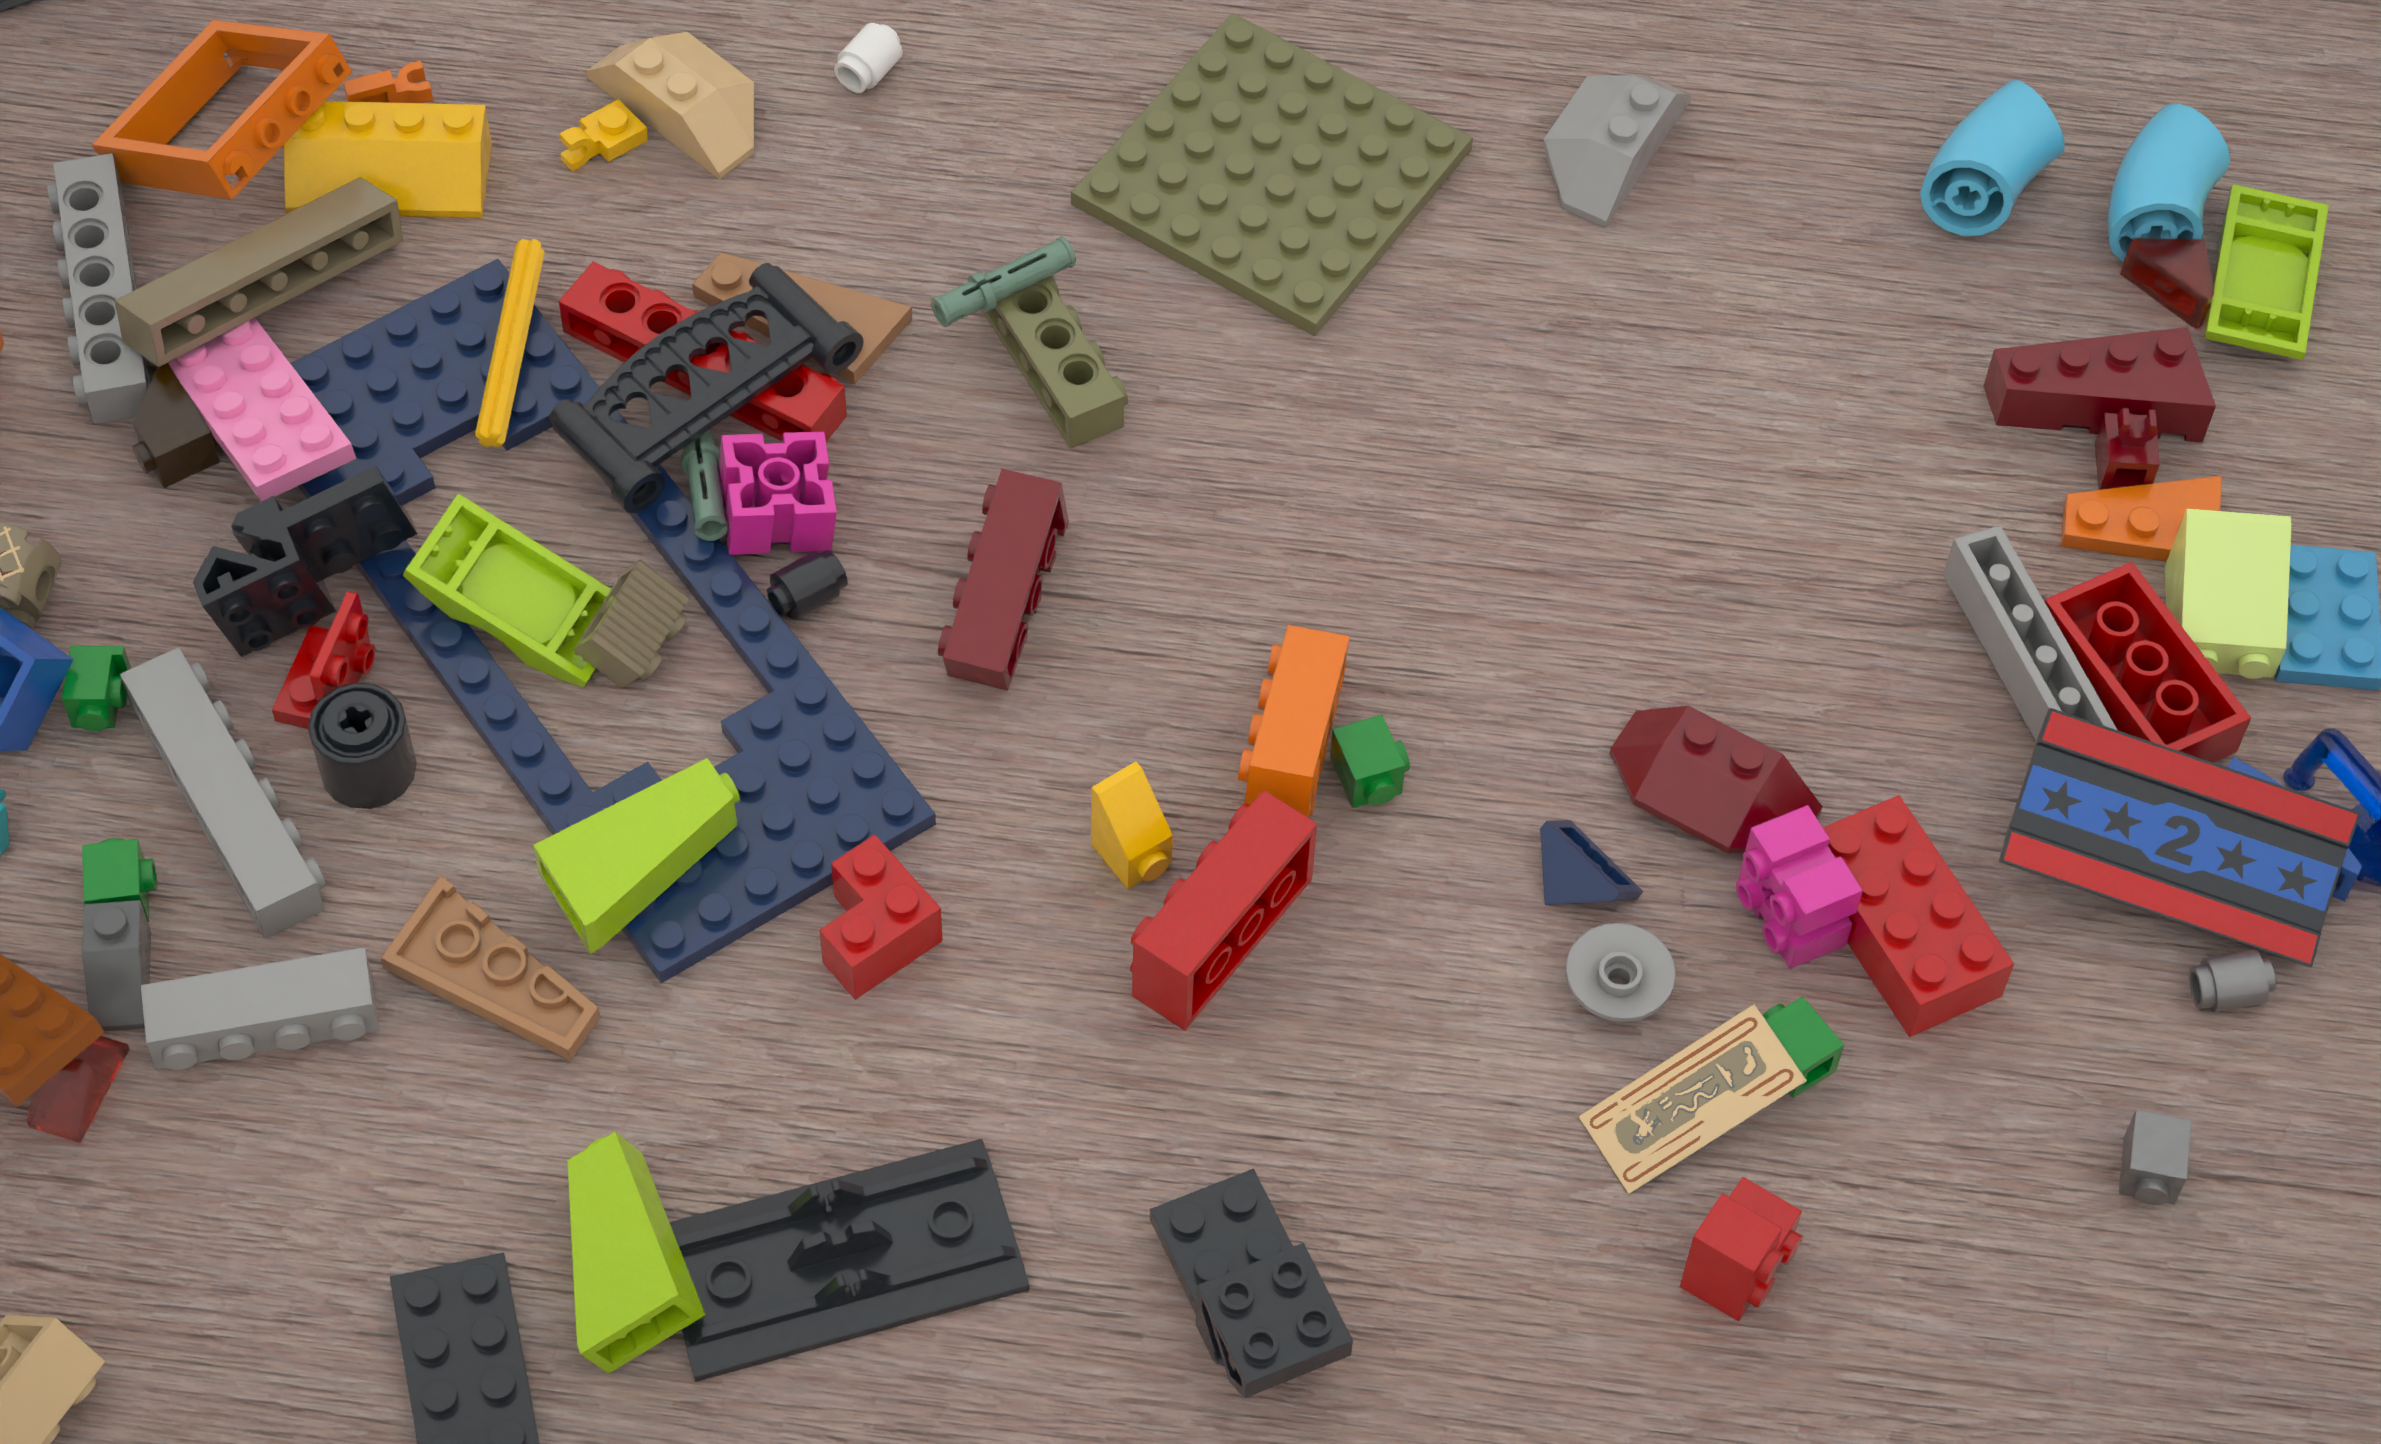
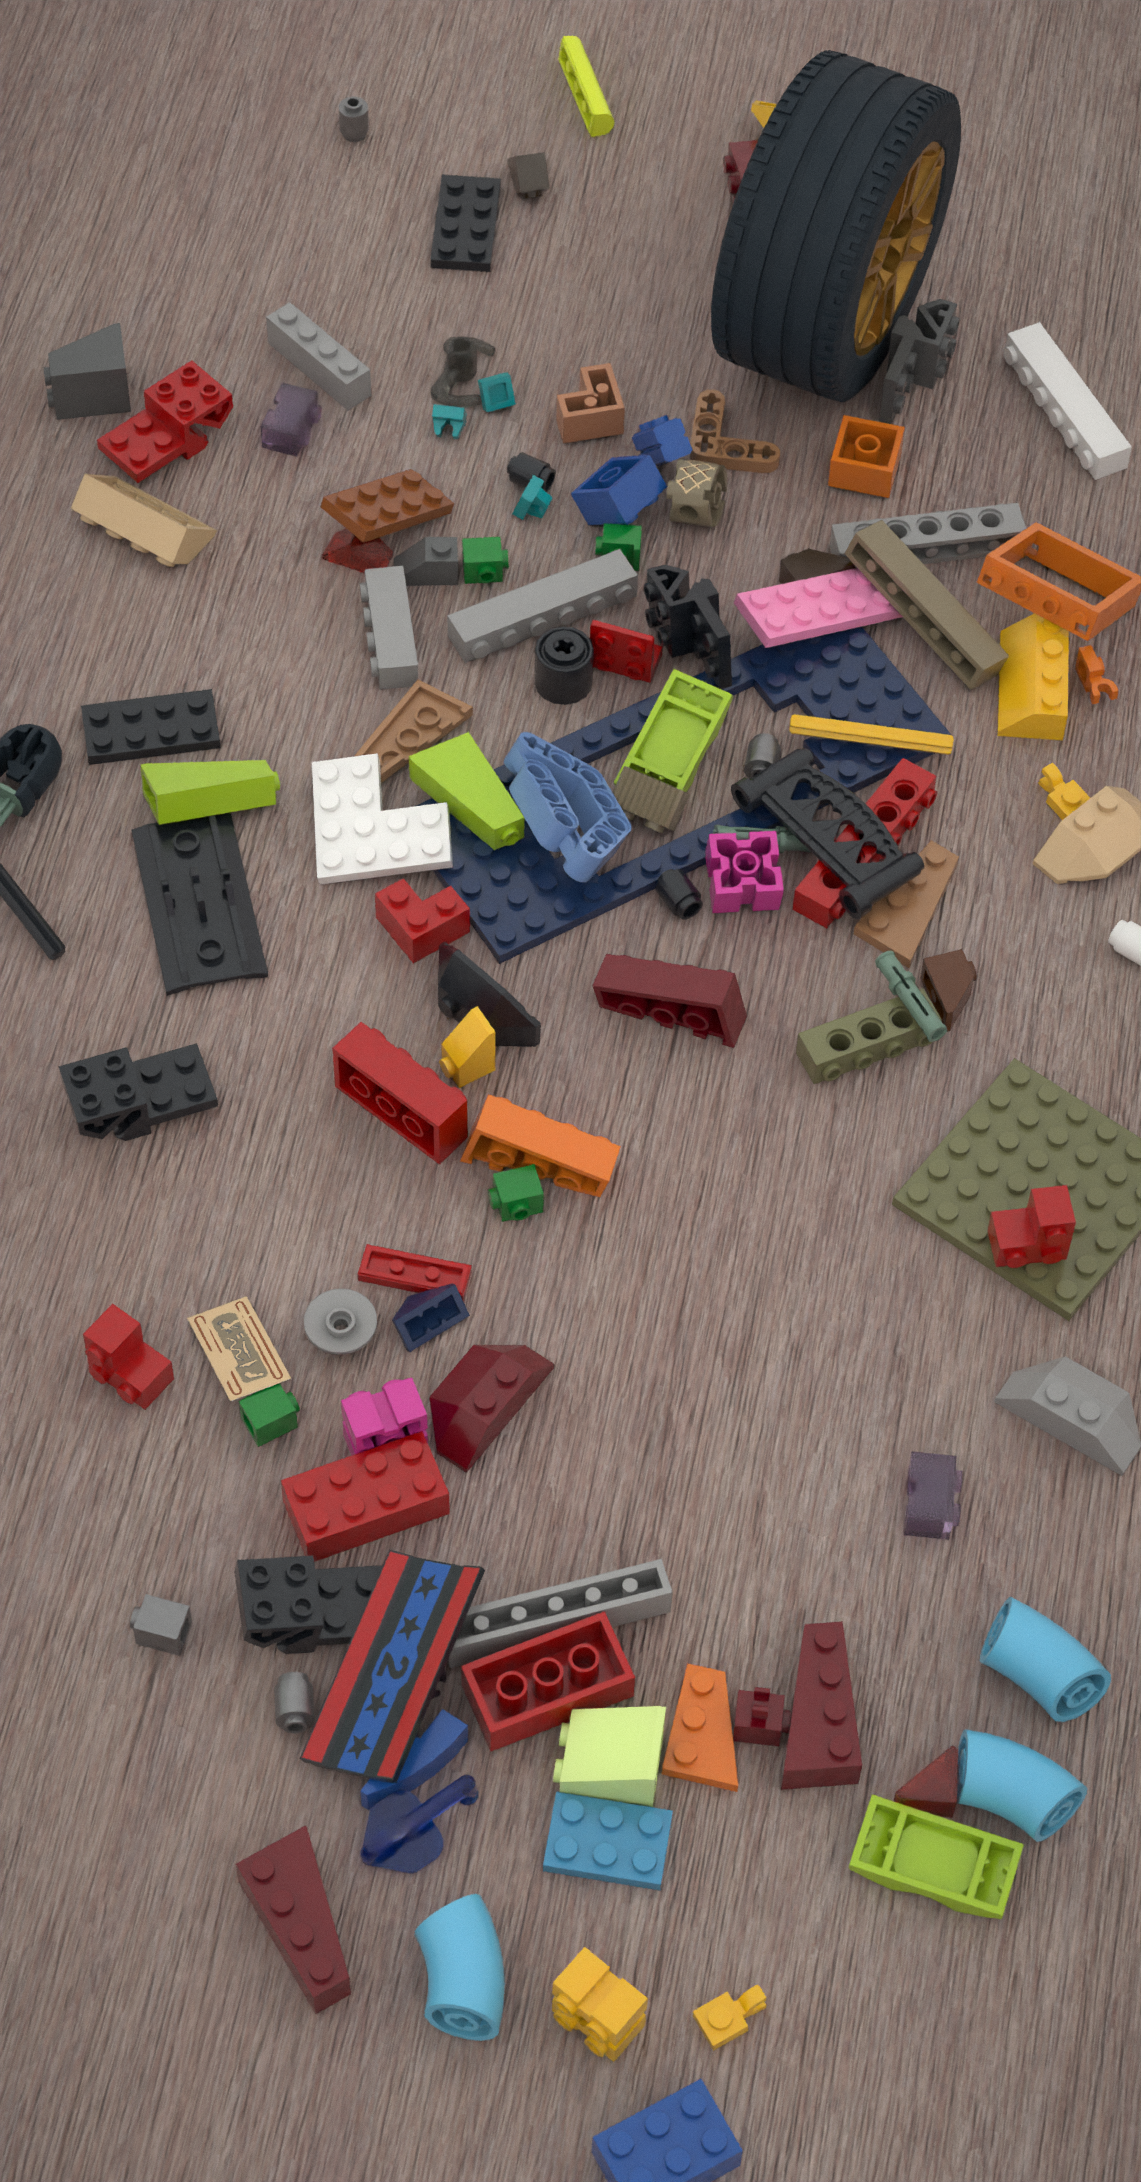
camera: 95 degrees right, 0 degrees up
none -> black piece [234,1556,383,1654]
none -> white plate [312,754,453,885]
none -> red tile [357,1244,472,1302]
none -> black wedge [438,942,541,1047]
none -> medium blue piece [504,732,632,882]
none -> flat silver brick [744,733,781,779]
none -> clear purple brick [904,1451,962,1540]
none -> reddish brown slope [920,949,977,1032]
none -> red brick [987,1185,1076,1268]

